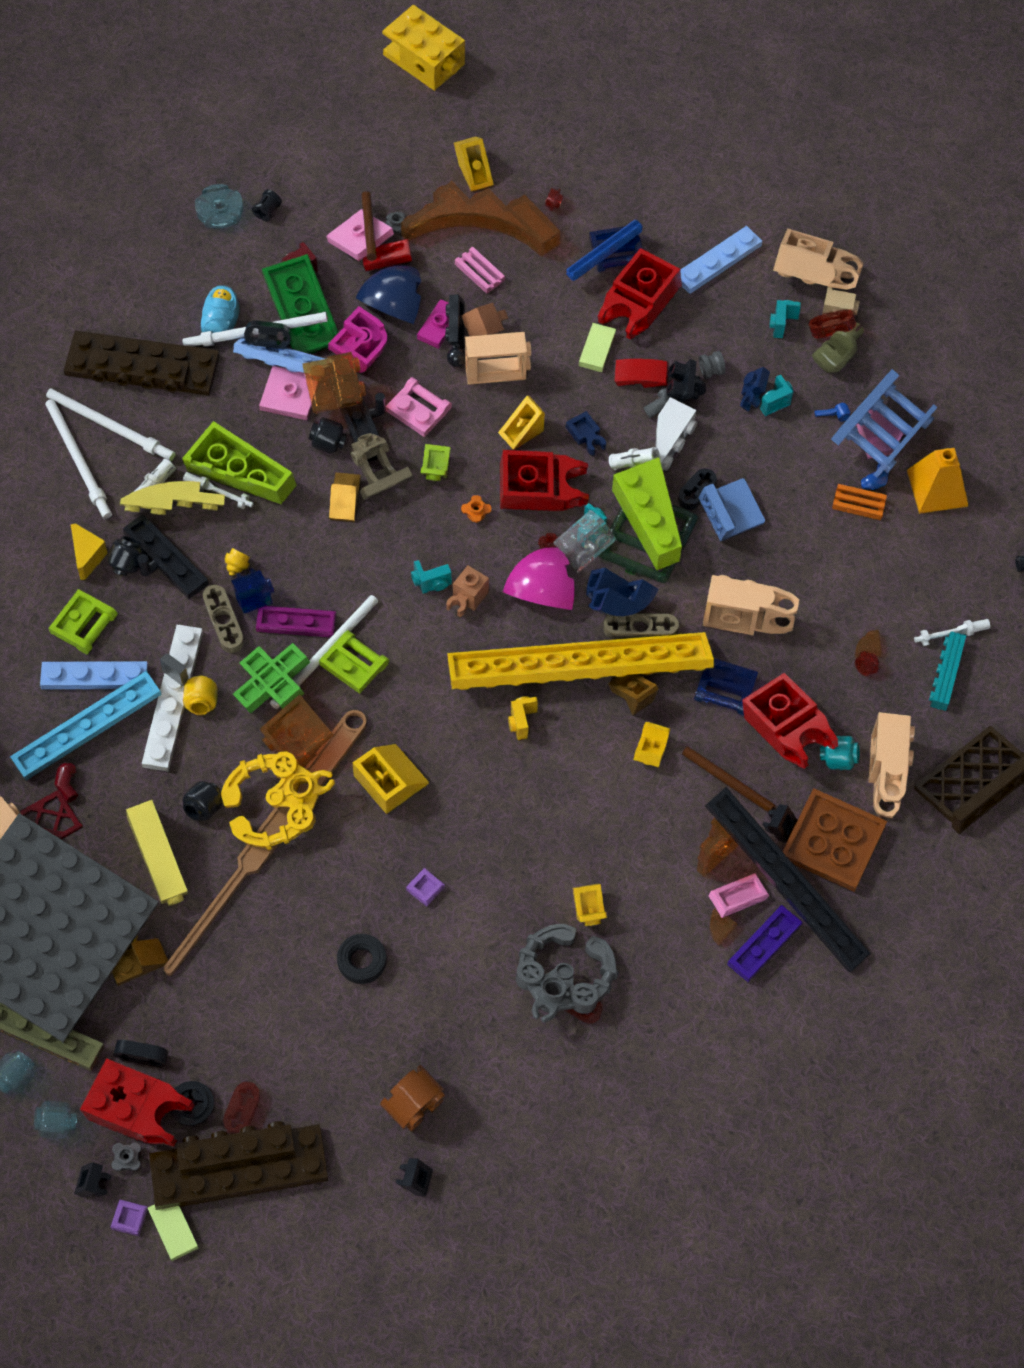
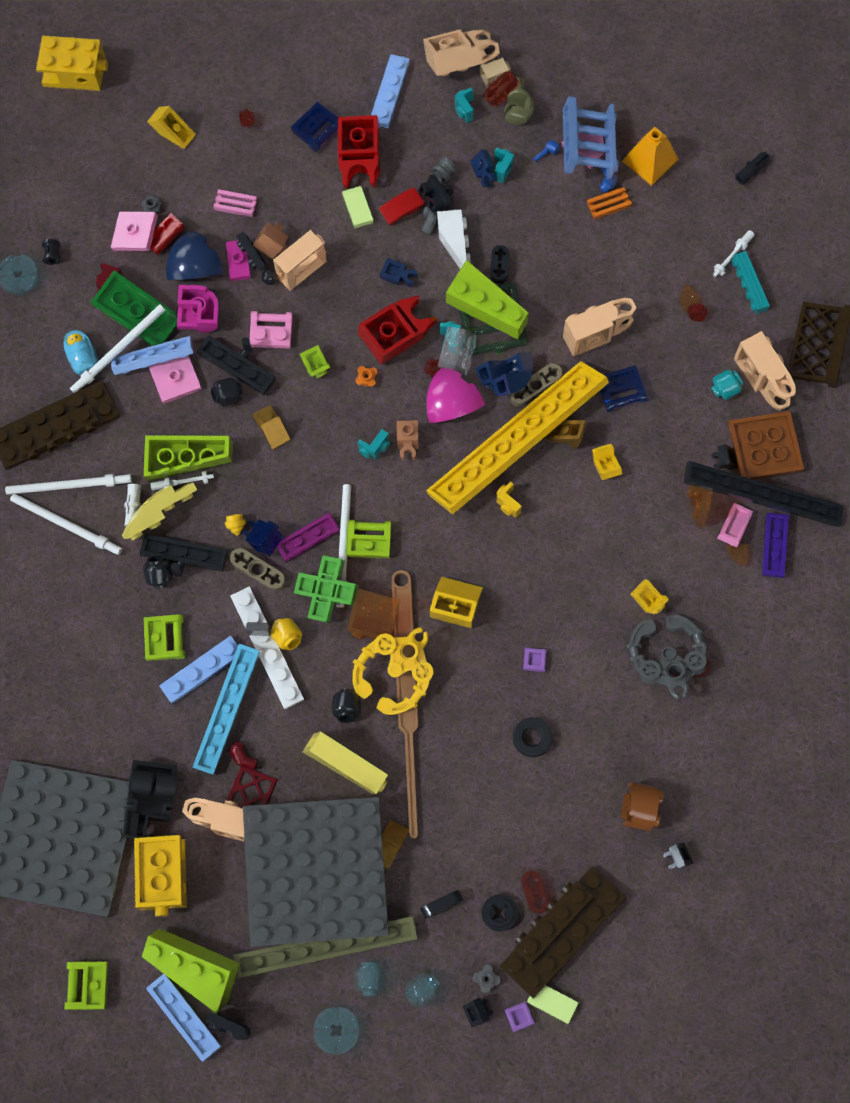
camera: 30 degrees left, 10 degrees up
yellow slope [71,524,108,580] -> none
red brick [80,1058,195,1147] -> none
black beam [244,320,292,349] -> none
clear orange plate [302,352,366,414] -> none
dark tan tile [351,433,412,500] -> none
reddish brown bar [361,191,377,261] -> none
clear orange arch [401,181,560,256] -> none
yellow slope [498,396,545,450] -> none
blue axle [566,220,643,281] -> none
white pin [609,447,660,470] -> none
reddish brown bar [682,746,775,812] -> none
medium blue bracket [698,478,765,542] -> none
red brick [742,673,838,769] -> none

